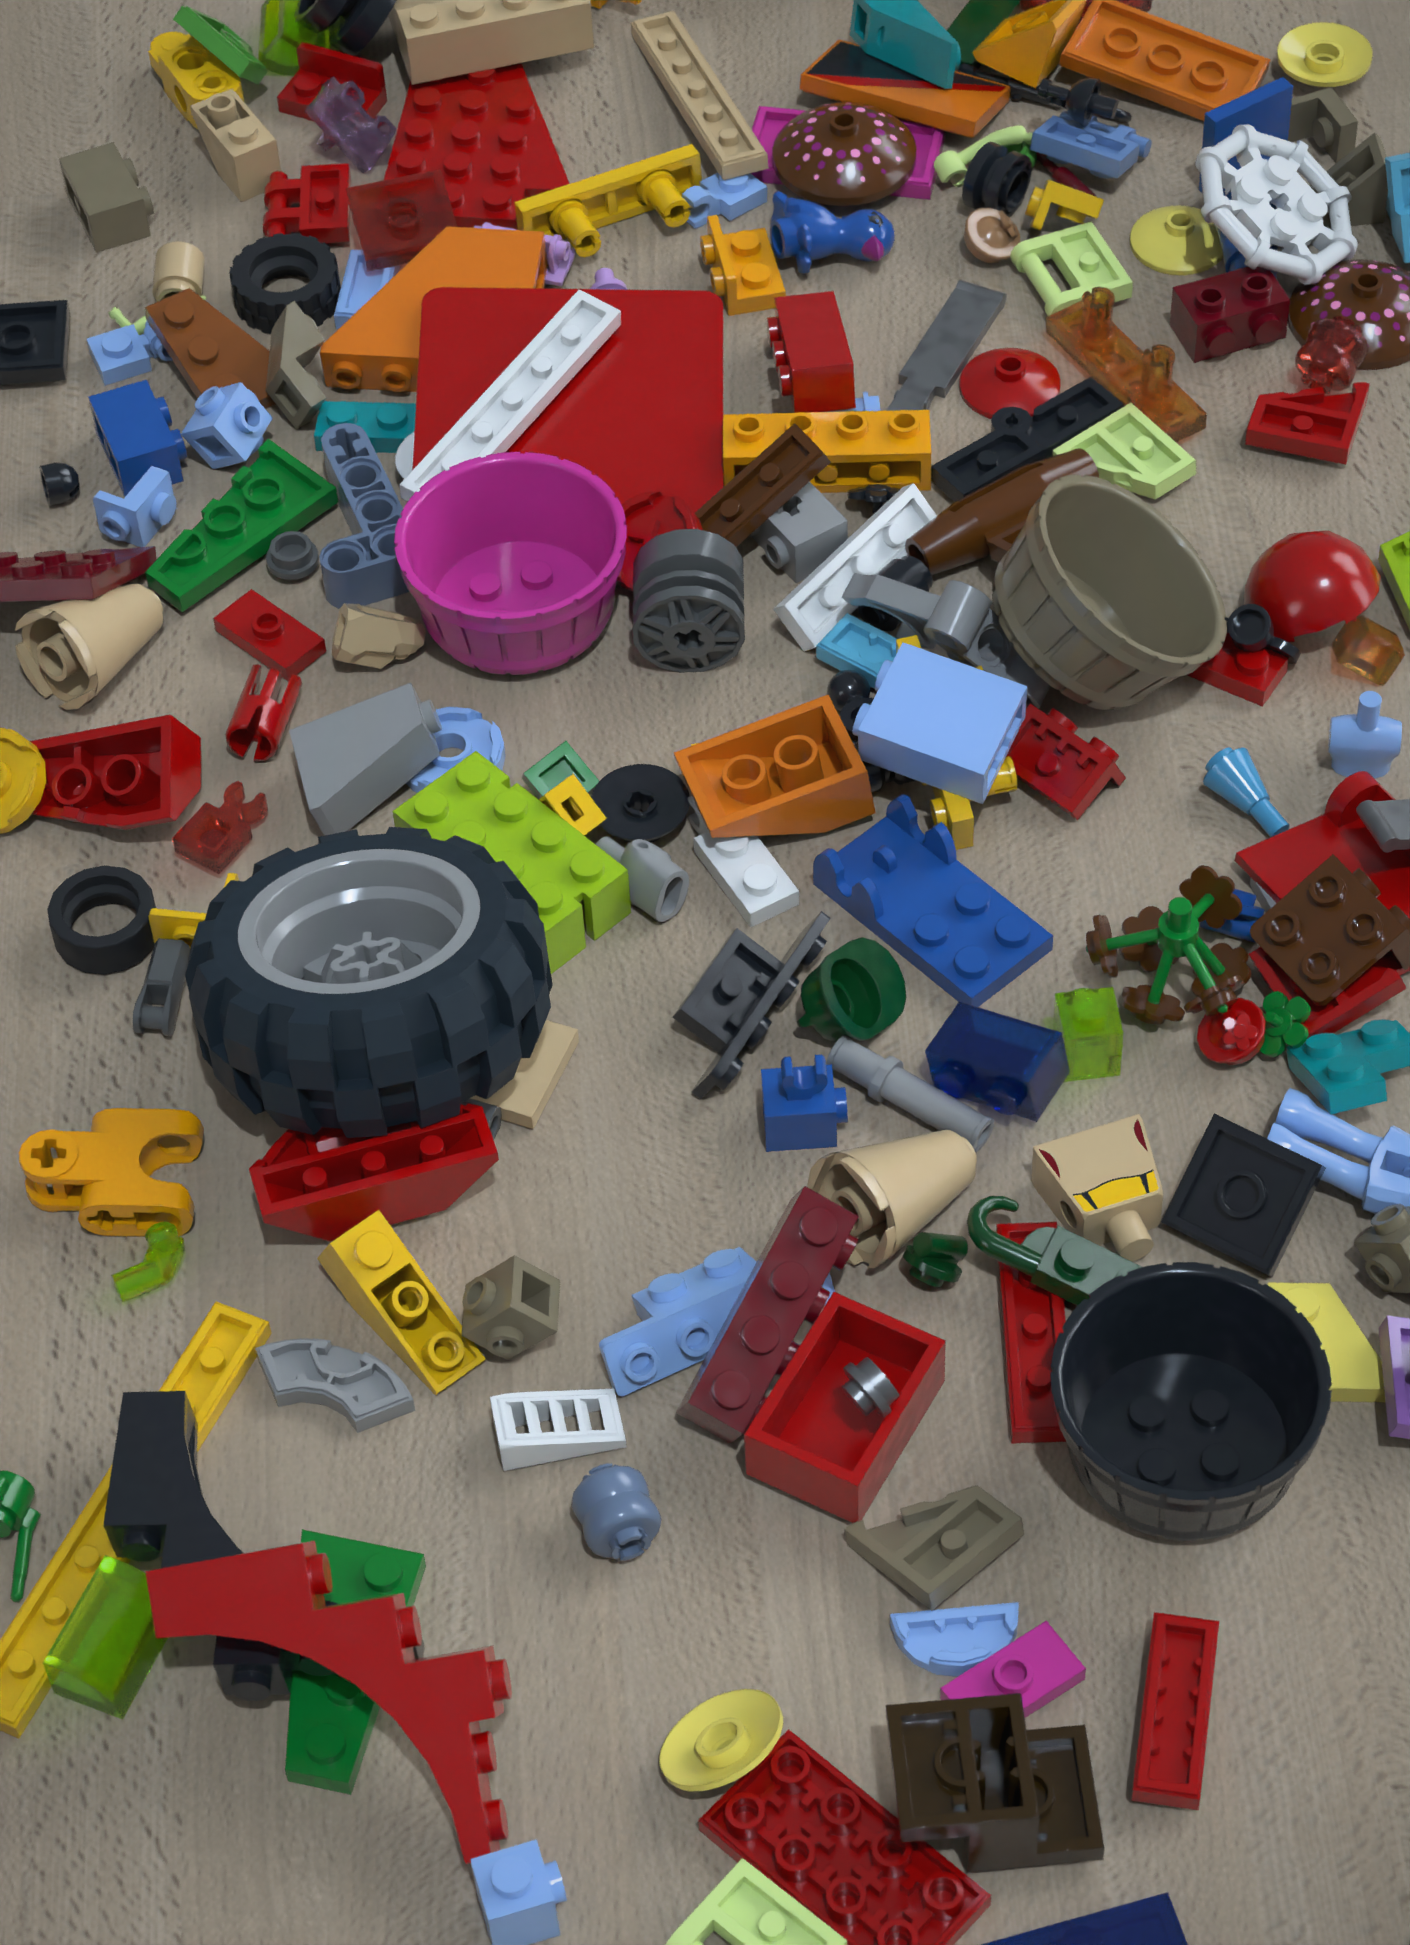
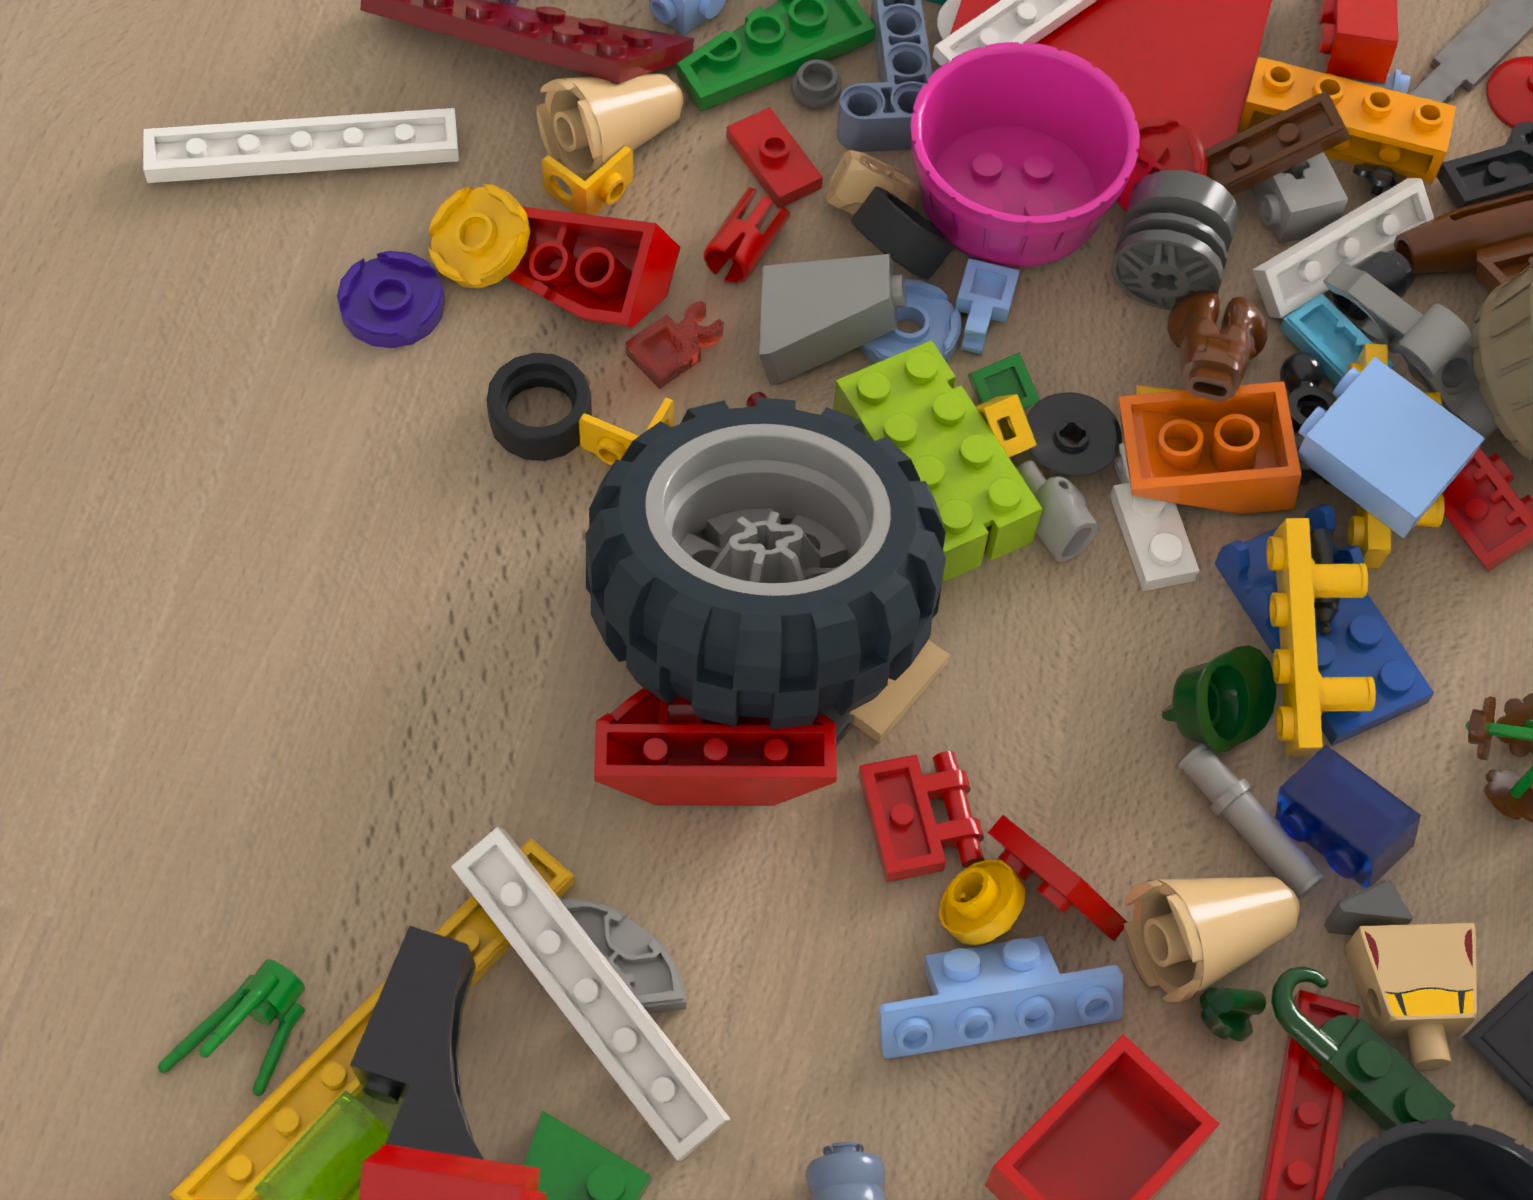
camera: 10 degrees right, 10 degrees up
light orange piece [19,1108,204,1237] -> none
clear neon green arm [111,1222,185,1303] -> none
dark grey bar [133,938,190,1036] -> none
yellow slope [317,1210,486,1396] -> none
dark tan brick [462,1255,560,1360] -> none
white slope [490,1389,626,1471] -> none
black bracket [672,911,830,1099] -> none
dark red brick [676,1186,859,1443] -> none
blue brick [761,1054,848,1152] -> none
flat silver plate [841,1357,900,1418] -> none
clear neon green brick [1053,987,1124,1082] -> none
none -> white plate [451,827,730,1161]
none -> yellow bracket [541,146,634,215]
none -> black tyre [851,186,953,280]
none -> red plate [858,751,985,882]
none -> yellow plate [939,859,1026,946]
none -> light blue plate [955,258,1020,355]
none -> red wing [987,815,1127,942]
none -> reddish brown piece [1167,290,1268,402]
none -> yellow plate [1266,518,1376,757]
none -> black piece [1310,528,1340,636]
none -> dark grey slope [1324,880,1412,935]

